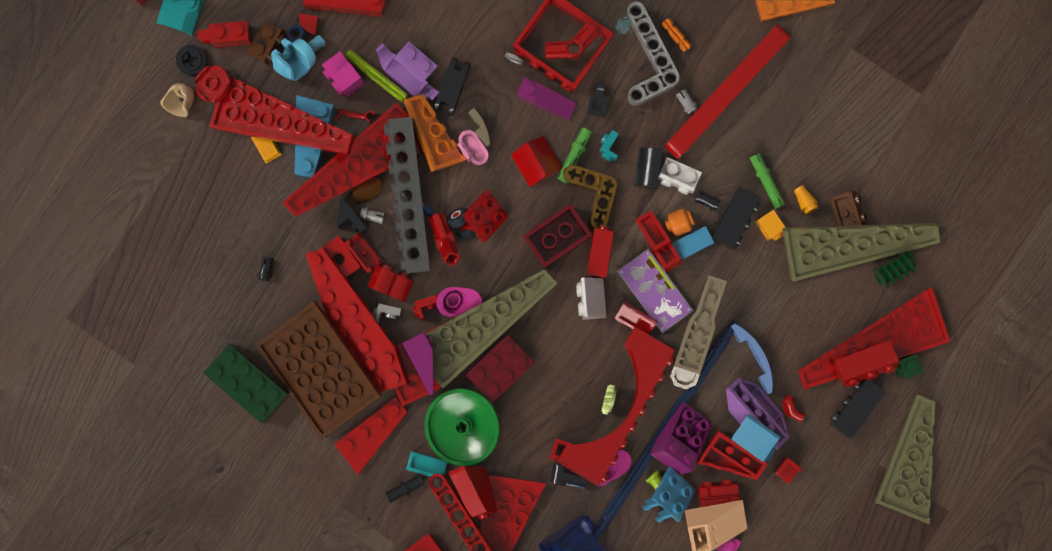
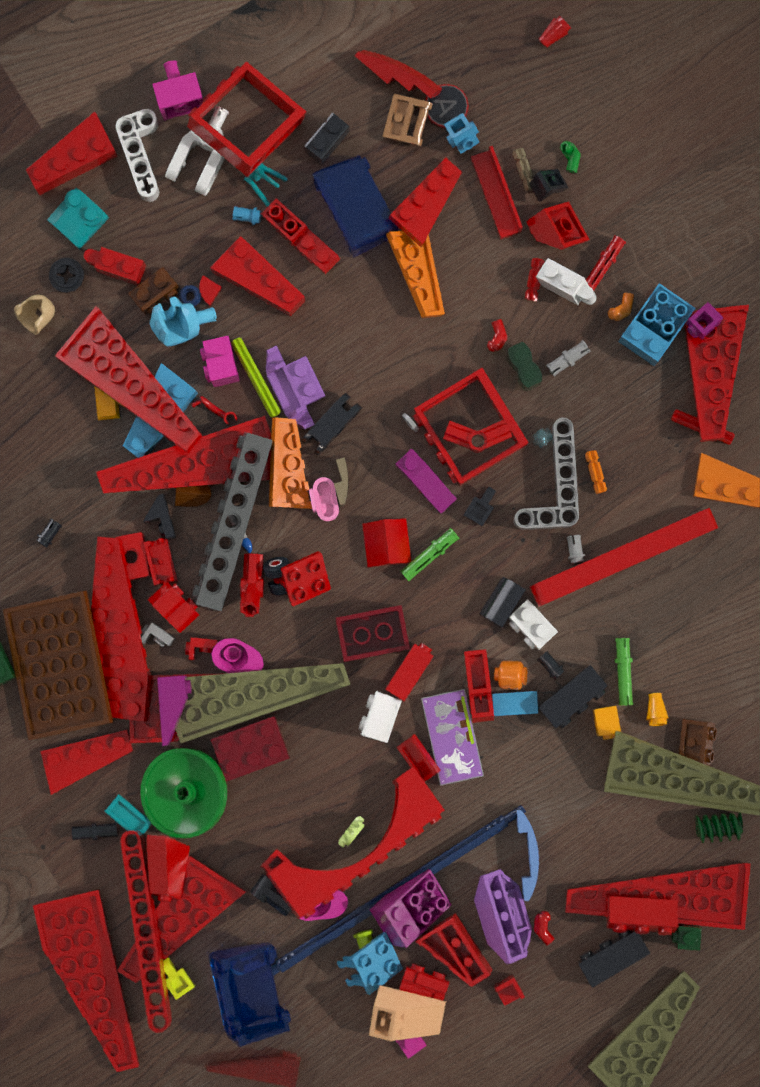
camera: 25 degrees right, 0 degrees up
red tile [194,65,231,103] -> none
light grey pin [360,207,385,224] -> none
pearl gold beam [563,165,617,230] -> none
teal bracket [599,130,619,162] -> none
dark tan piece [670,275,727,389] -> none
dark azure slope [731,414,780,462] -> none

